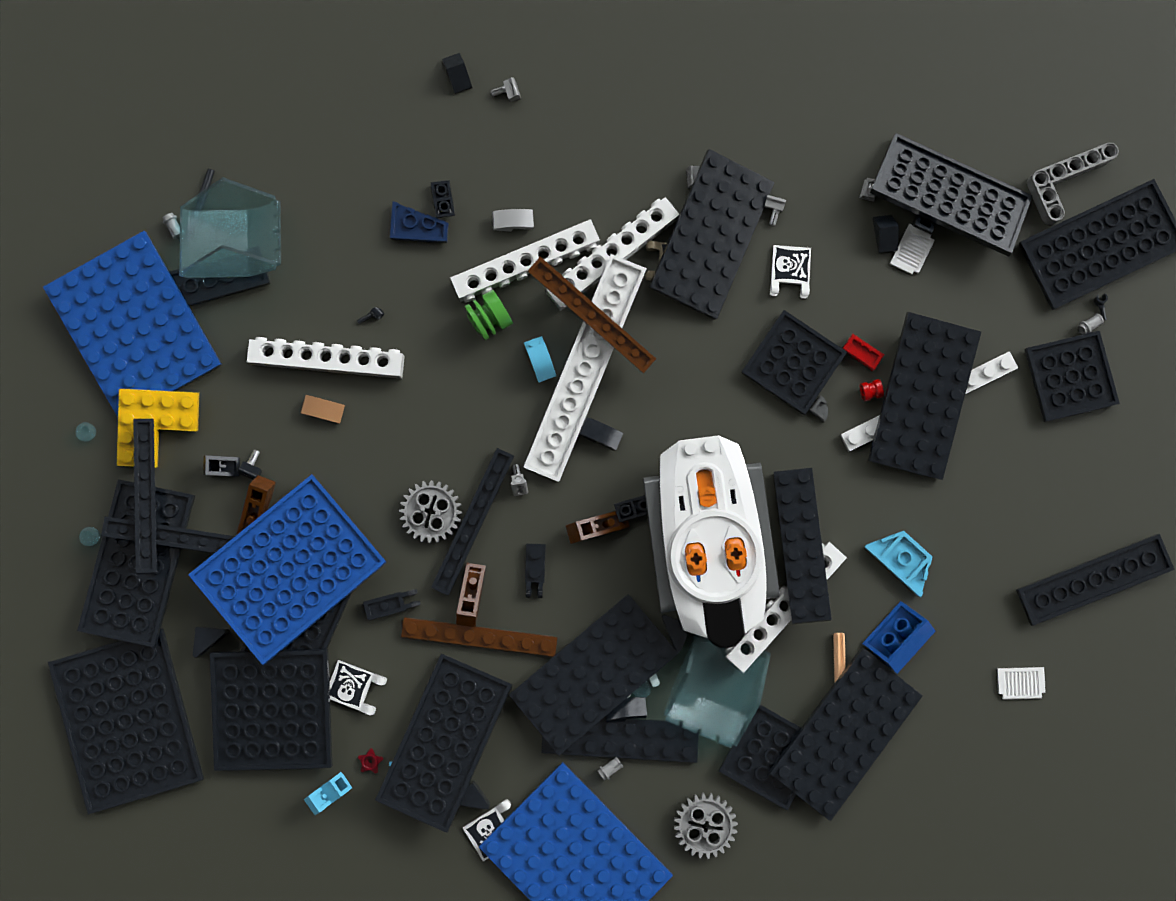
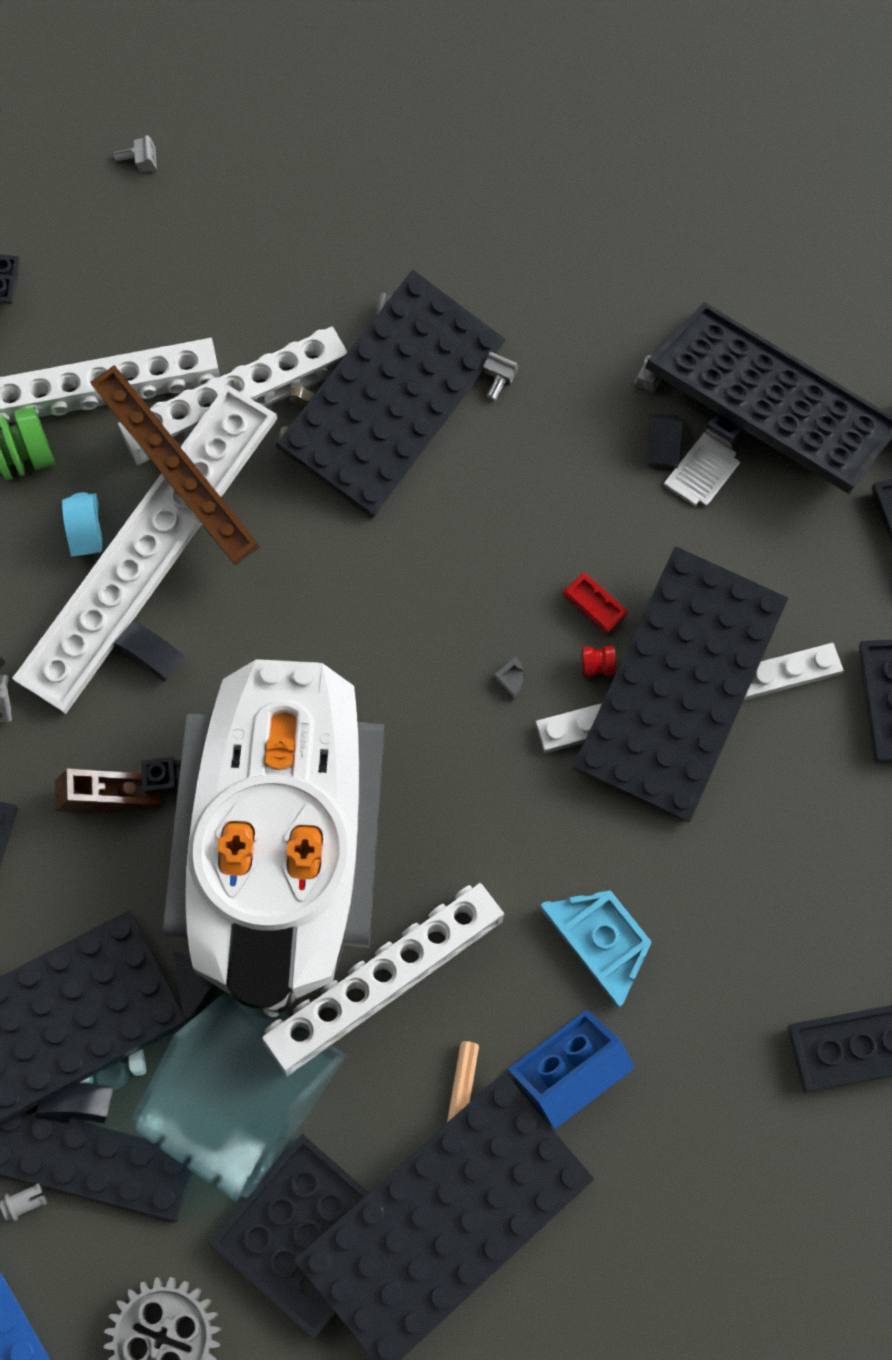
camera: 15 degrees right, 15 degrees down
black slope [442,53,473,94] -> none
light grey slope [492,209,534,232] -> none
black plate [741,310,847,415] -> none
flag [770,245,811,299] -> none
black plate [774,468,832,625] -> none
white window [997,667,1045,700] -> none

